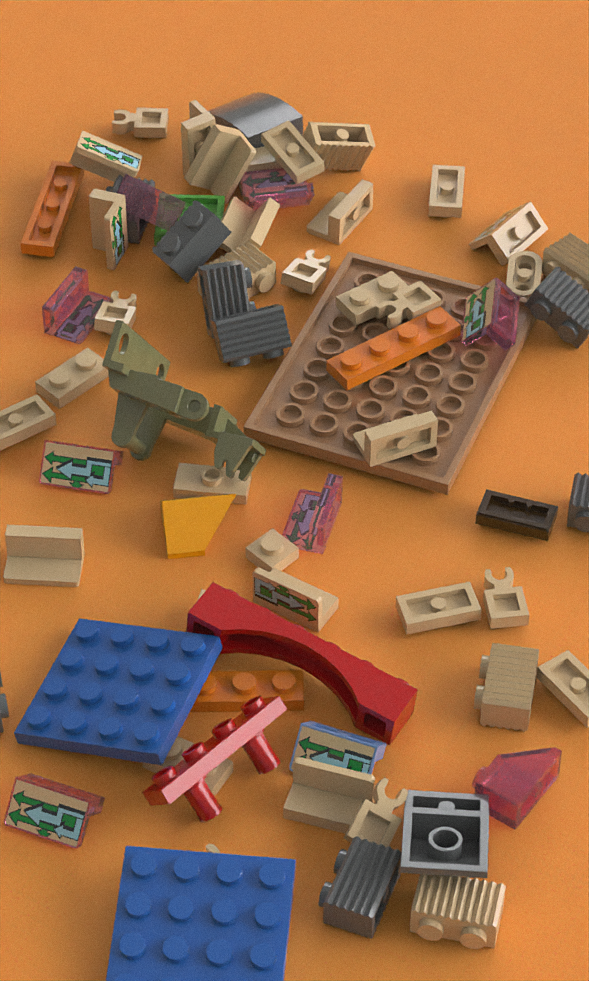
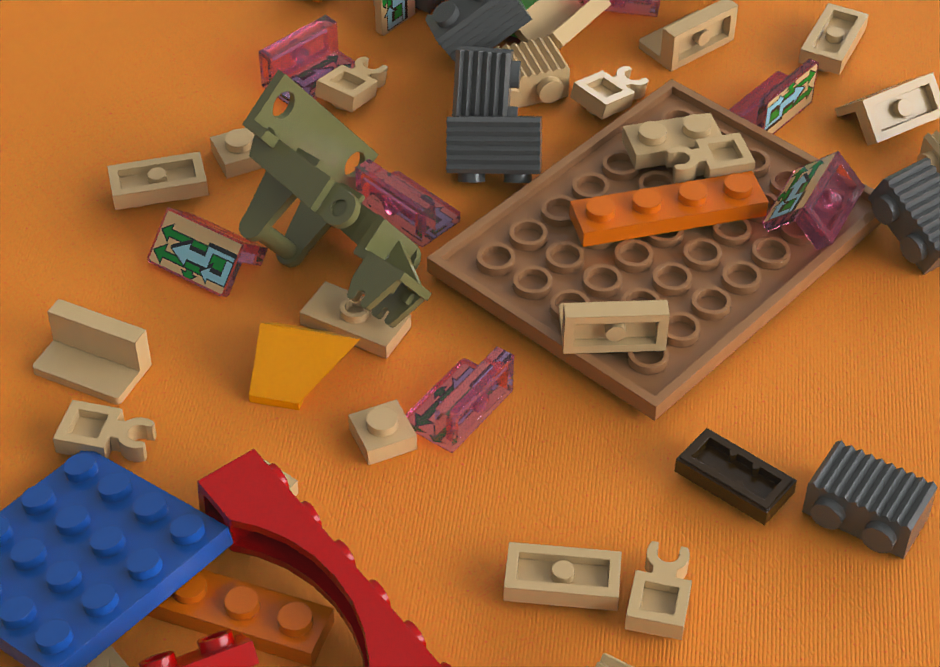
camera: 20 degrees right, 0 degrees up
panel [252,567,339,632] -> none
tan plate [505,251,542,299] -> none
none -> tan plate [53,400,157,462]
none -> clear pink panel [355,159,460,247]
none -> panel [729,58,819,134]

